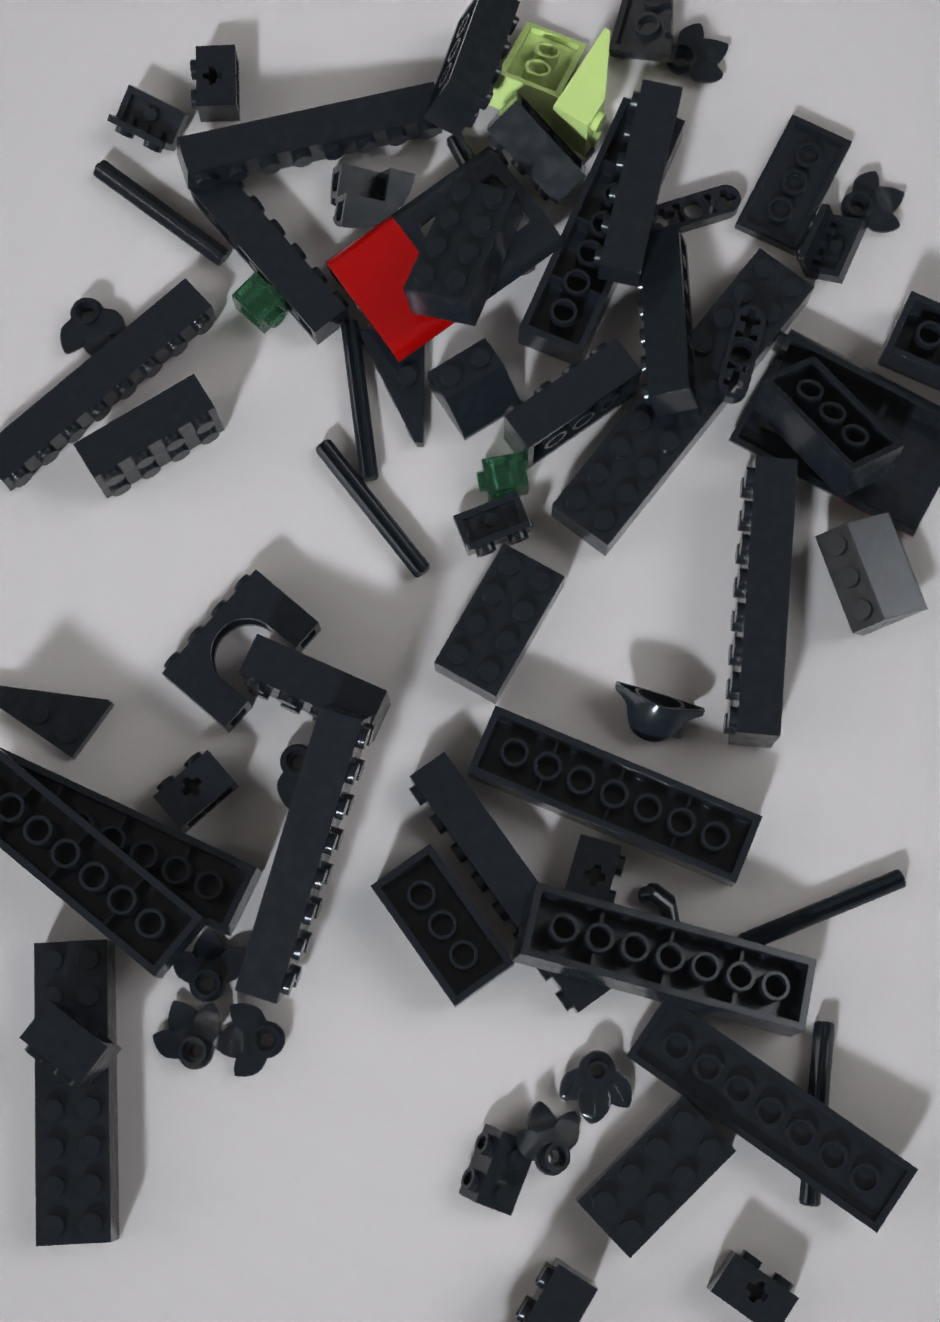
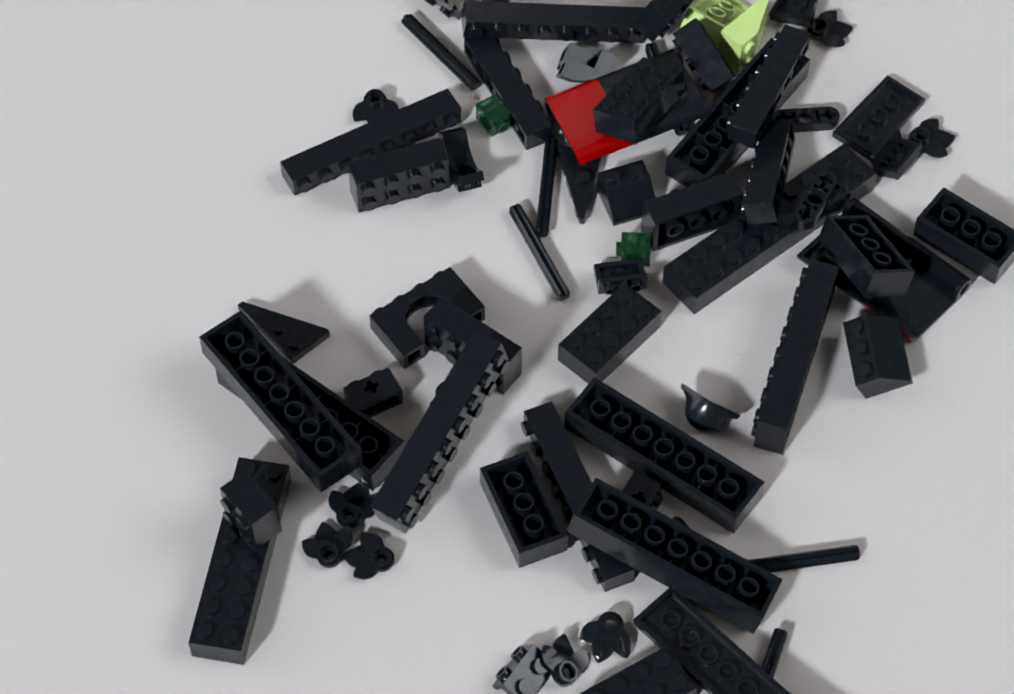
camera: 10 degrees right, 20 degrees down
none -> black arch [439,127,484,192]

